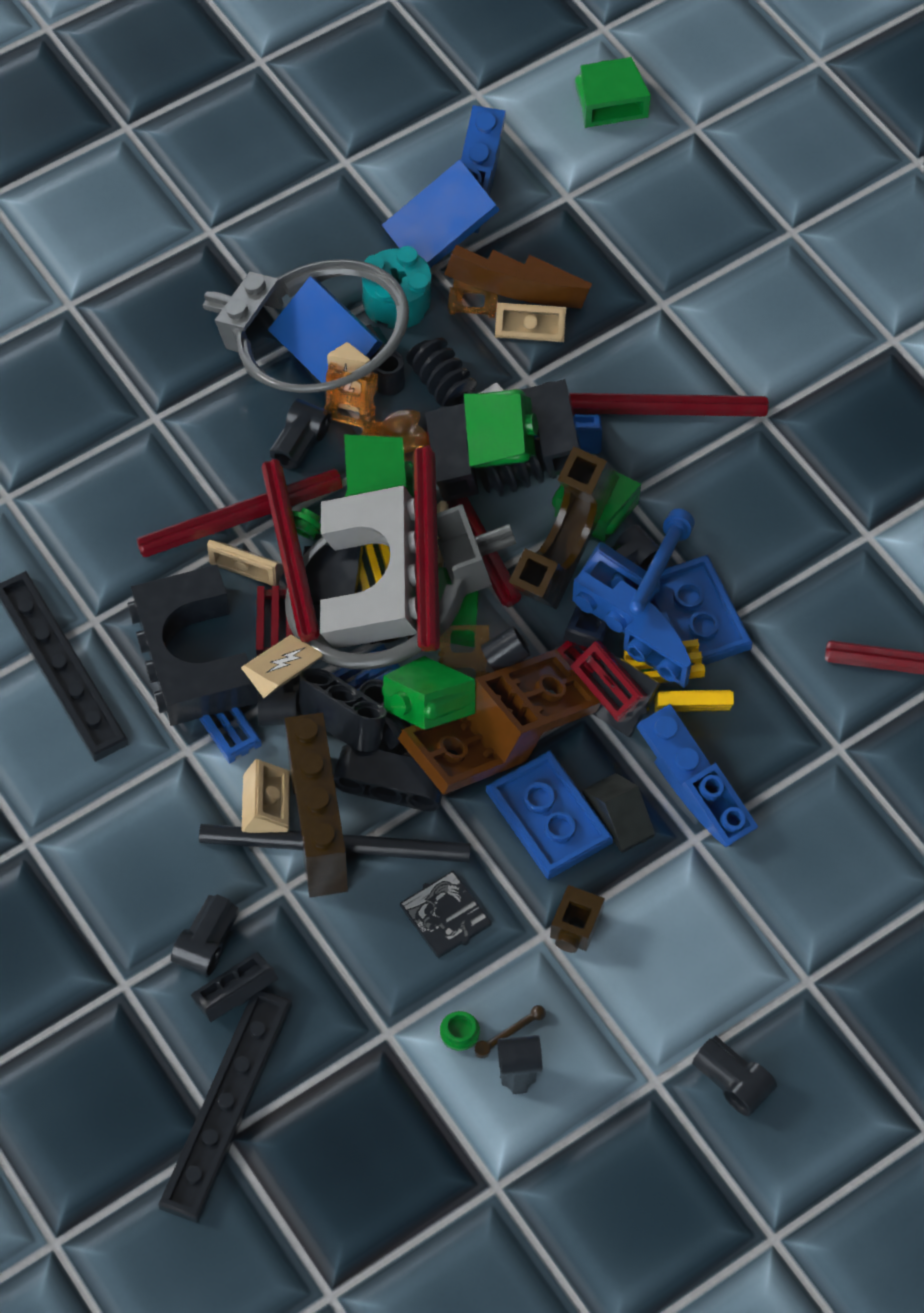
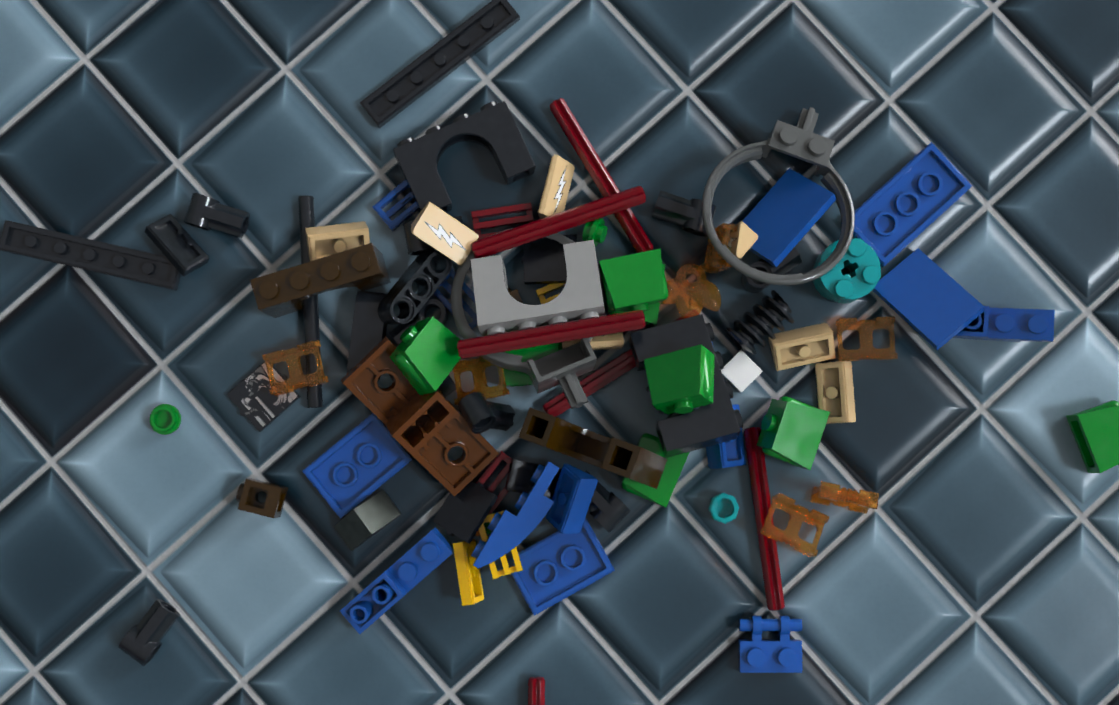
camera: 85 degrees right, 25 degrees up
reddish brown slope [444,245,592,309] -> none
dark brown hinge [474,1005,546,1058] -> none
black piece [497,1035,543,1094] -> none
dark red tile [570,641,648,722] -> none
blue piece [629,509,695,615] -> none
none -> clear orange piece [262,340,329,396]
none -> teal tile [708,492,740,524]
none -> blue plate [738,616,802,673]
none -> green torso [756,396,830,470]
none -> clear orange piece [760,493,829,557]
none -> tan slope [768,323,836,371]
none -> clear orange piece [810,481,879,514]
none -> blue tile [841,142,972,267]

